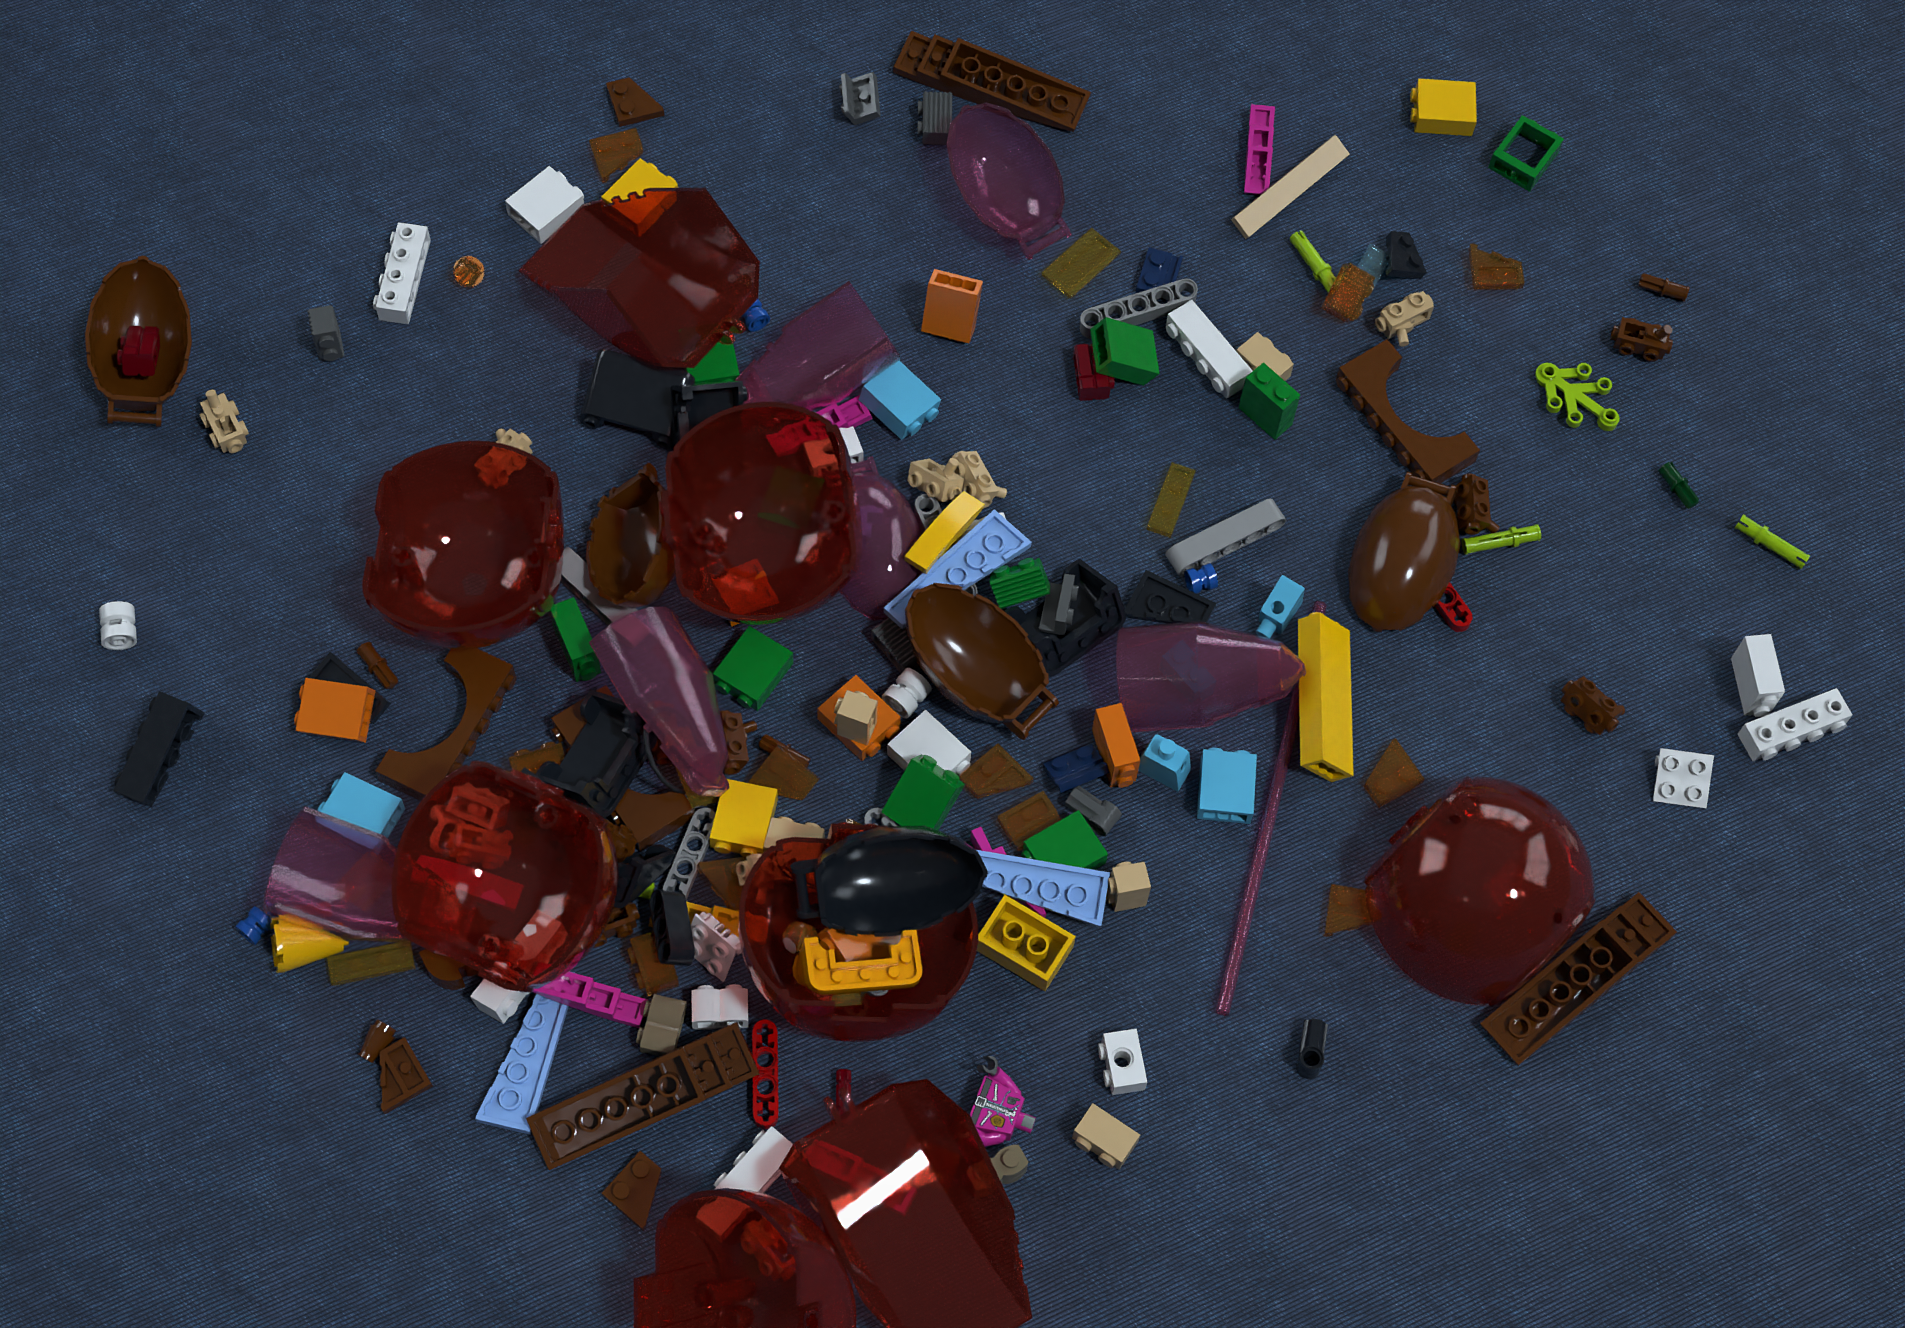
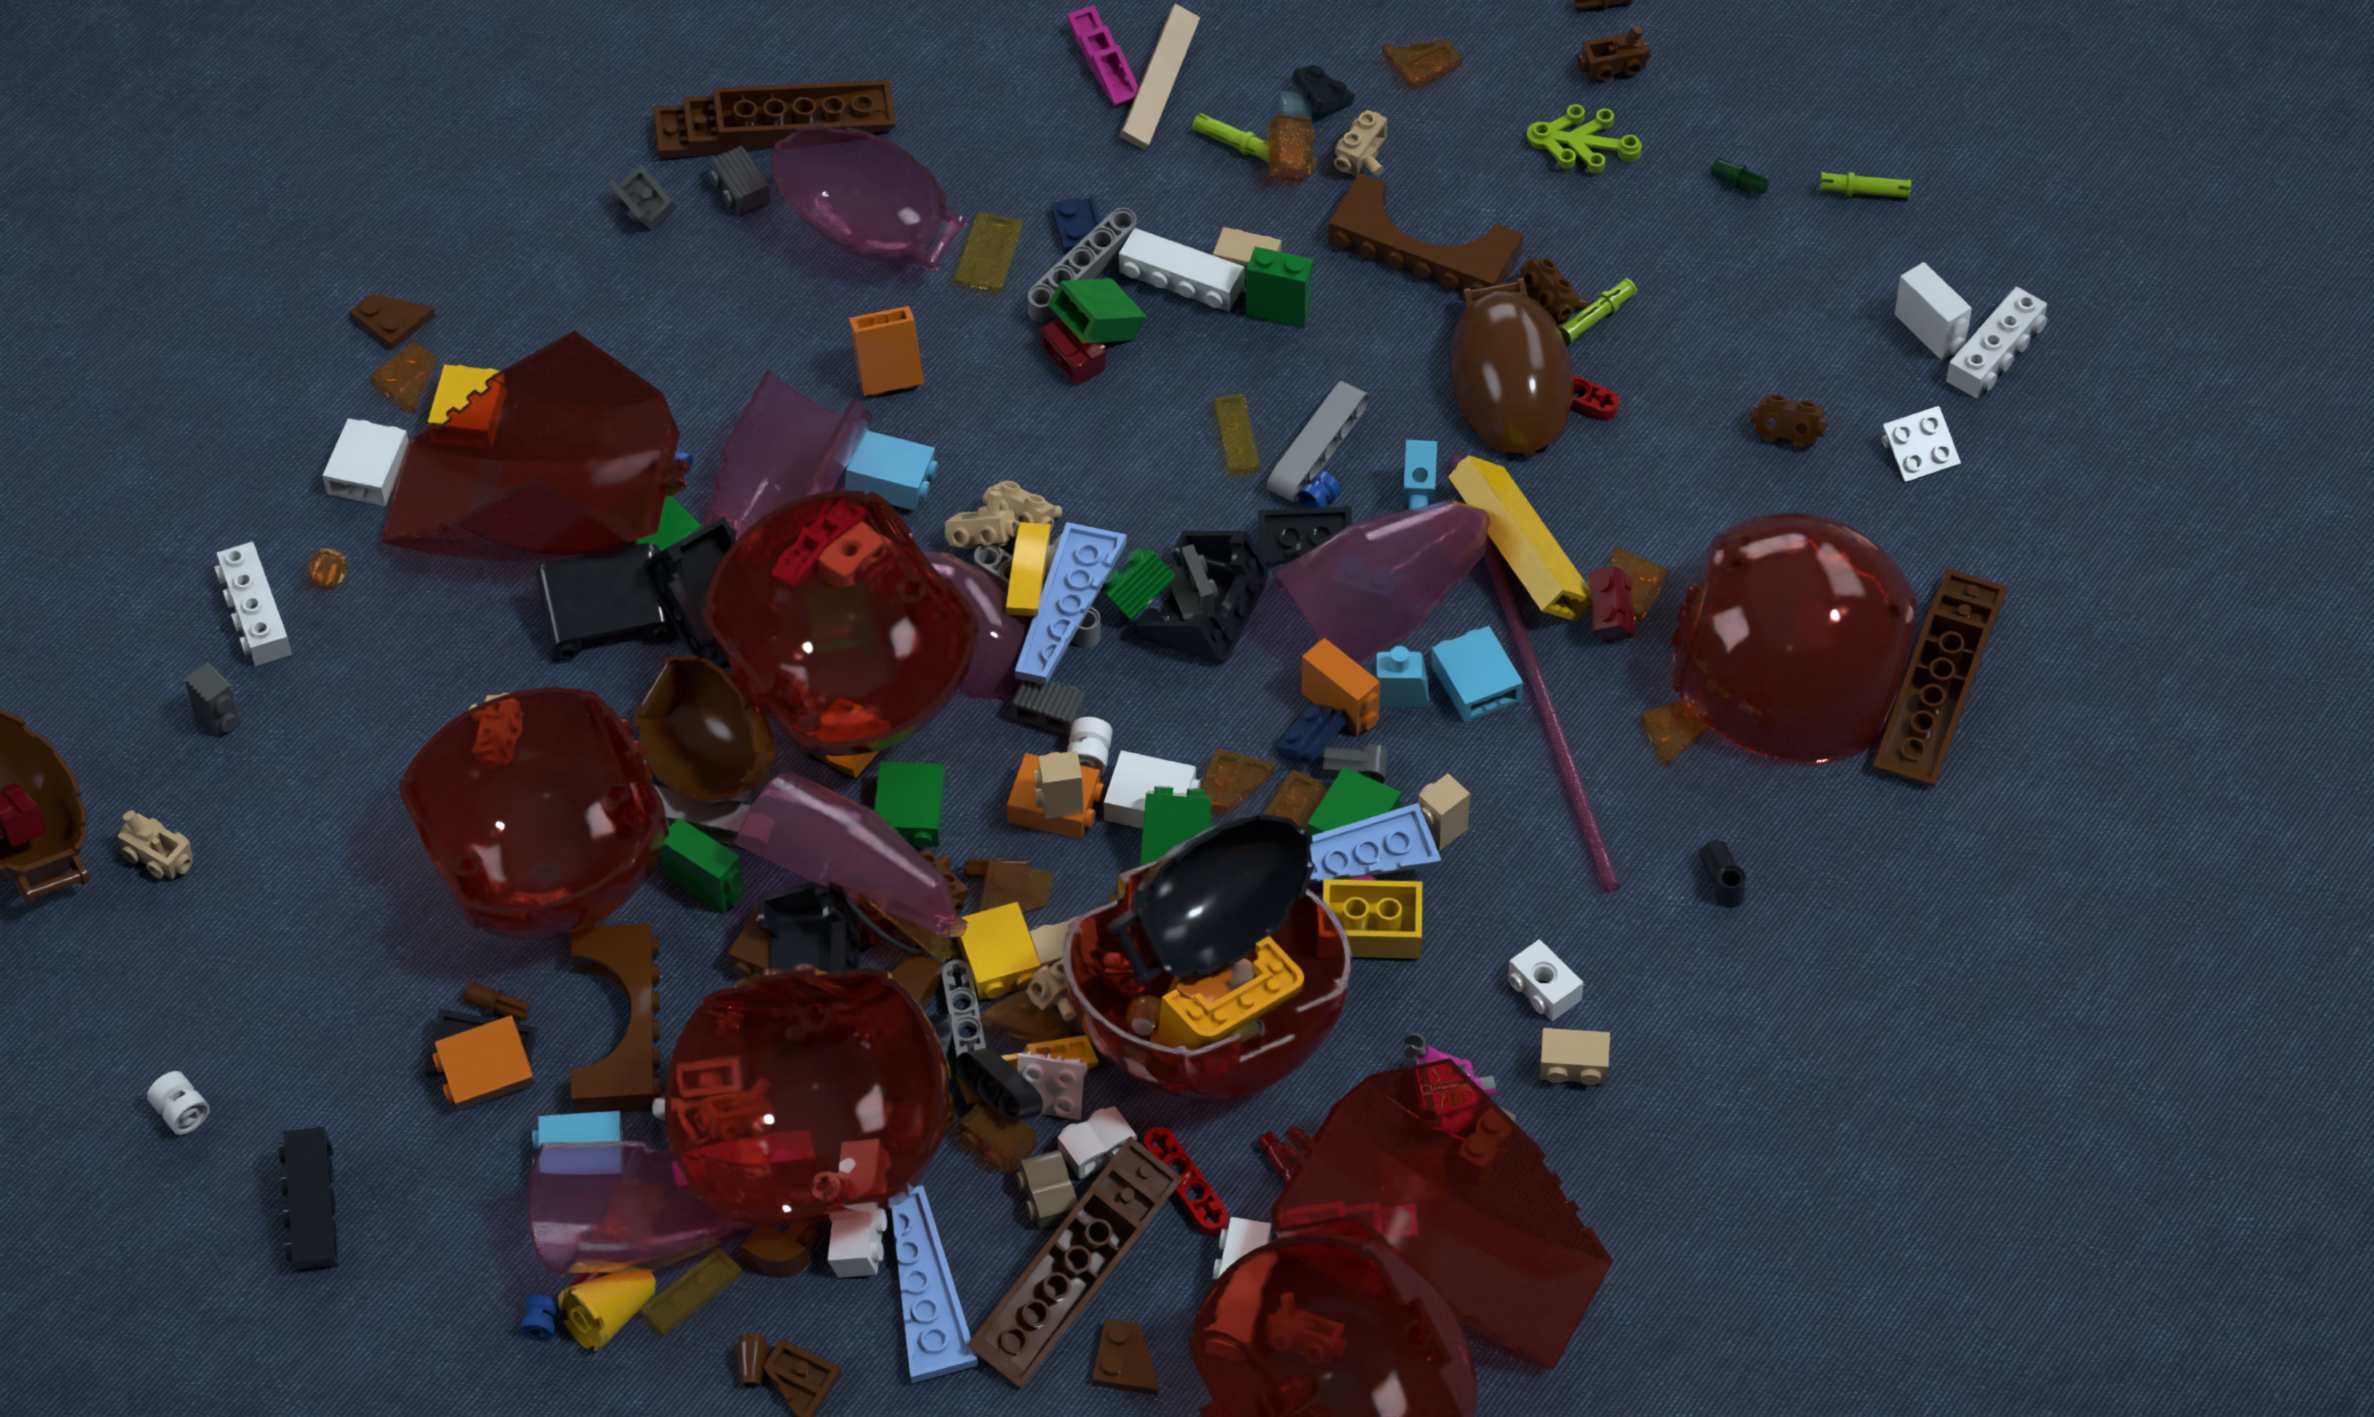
camera: 25 degrees left, 10 degrees down
dark pink slope [531,964,648,1028] -> none
reddish brown windscreen [905,583,1059,740] -> none
none -> dark red brick [1589,566,1635,642]

